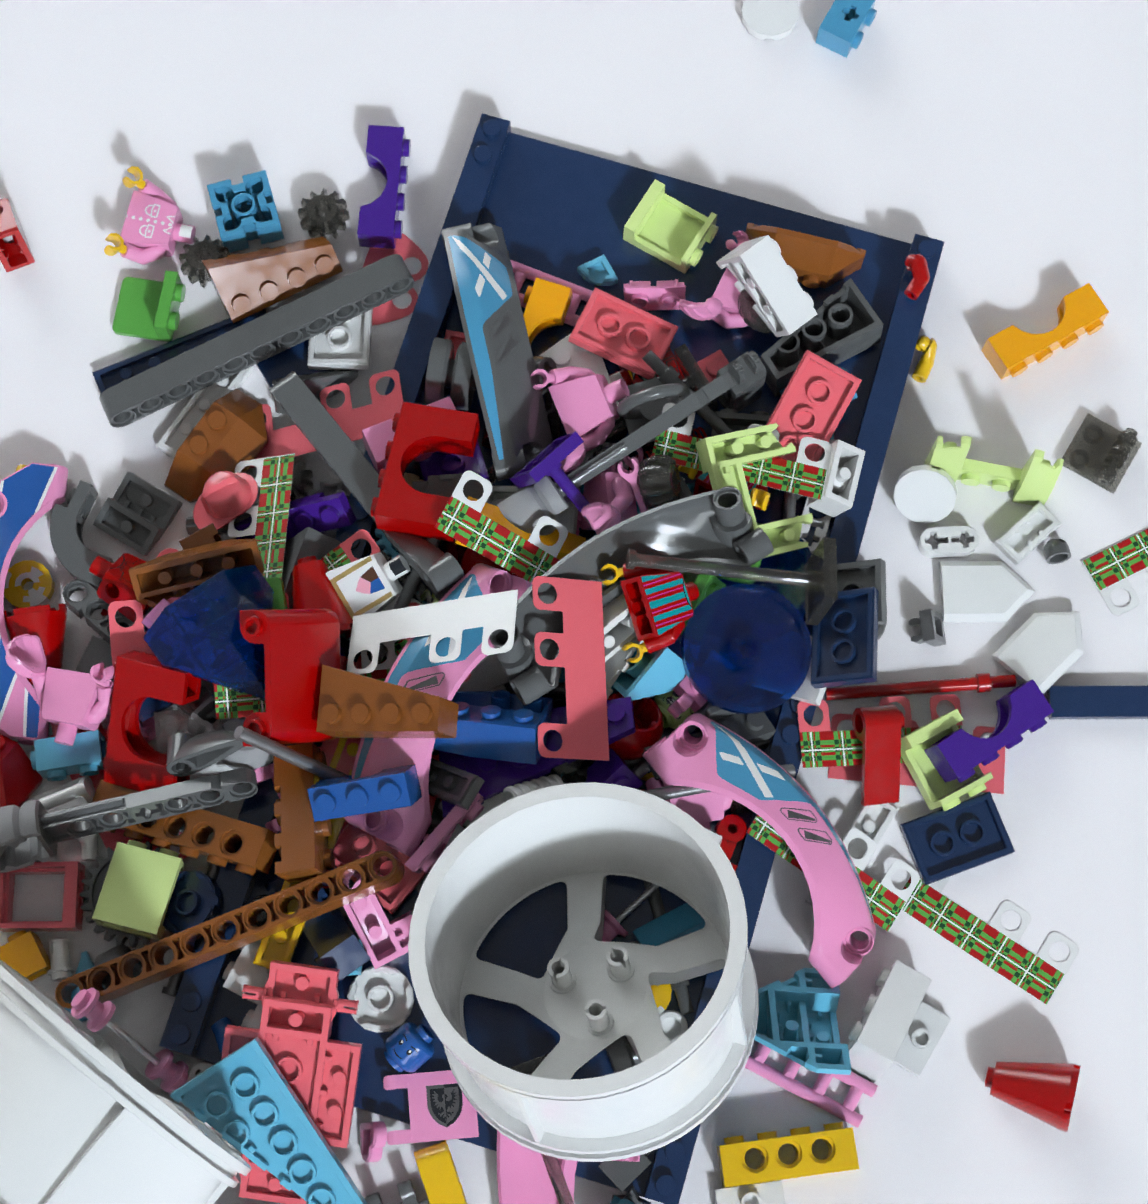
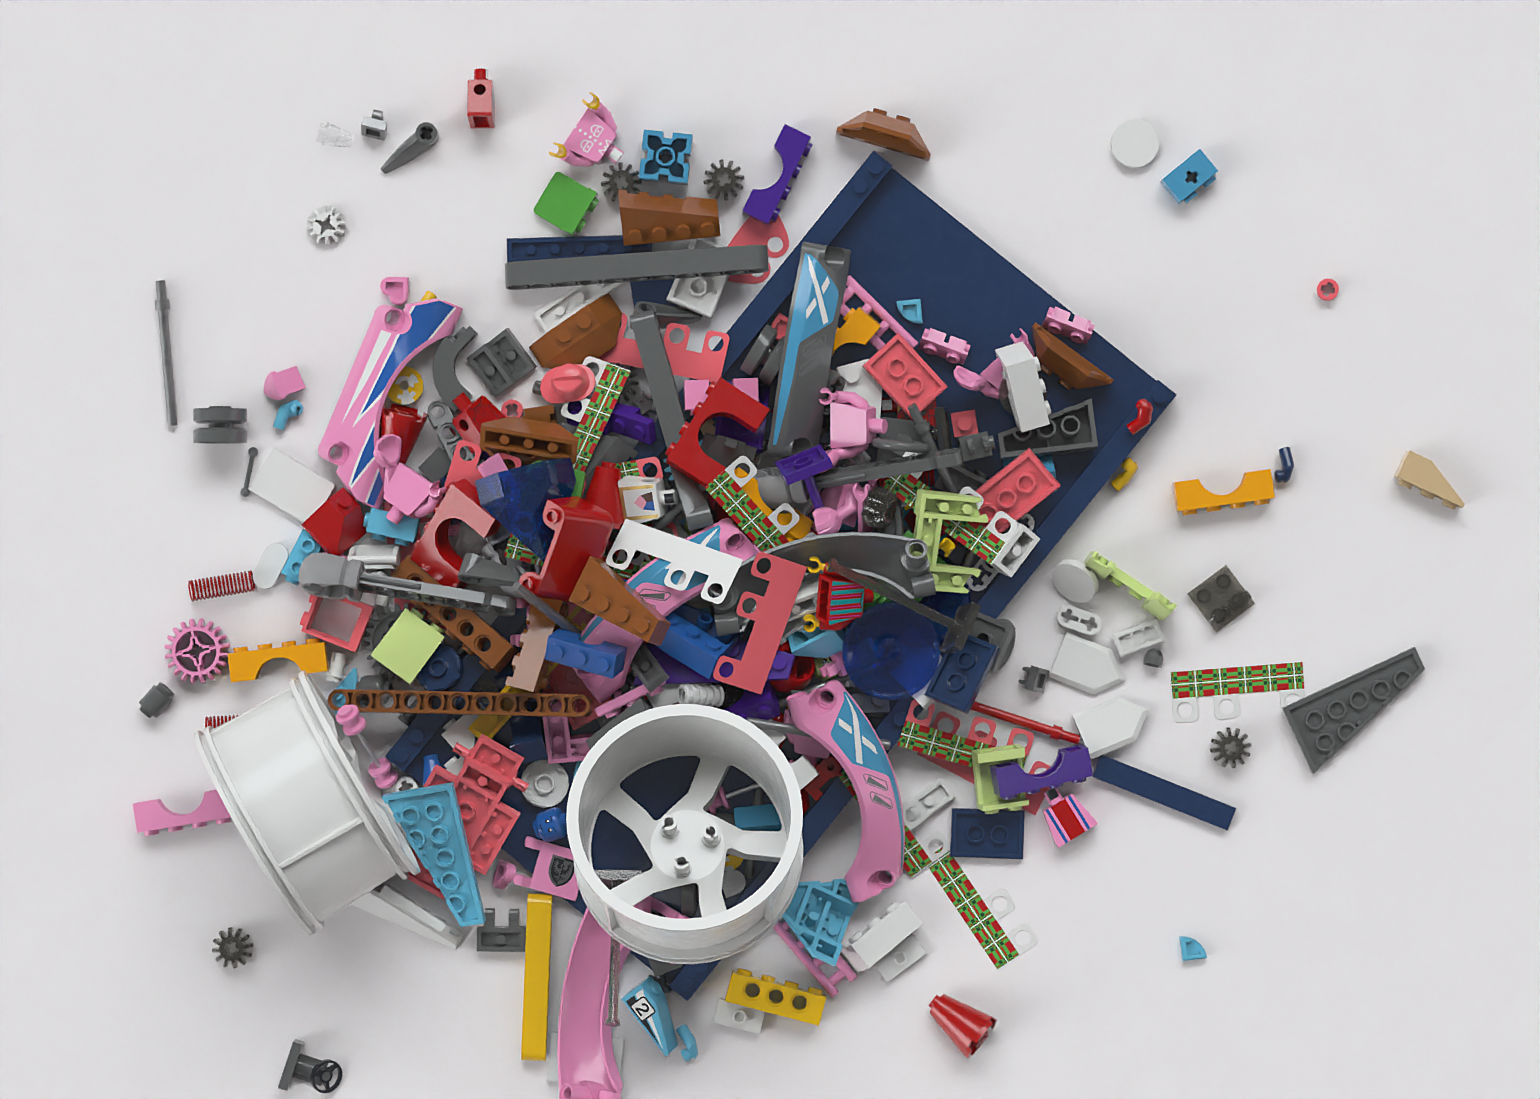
camera: 25 degrees right, 15 degrees up
yellowish green panel [623,179,719,274] -> none
red door [852,704,905,806] -> none
none -> dark orange wedge [836,108,931,161]
none -> bright pink hinge [1042,306,1095,345]
none -> torso [1042,788,1098,848]
none -> dark blue arm [1274,447,1294,483]
none -> coral bush [1317,278,1339,301]

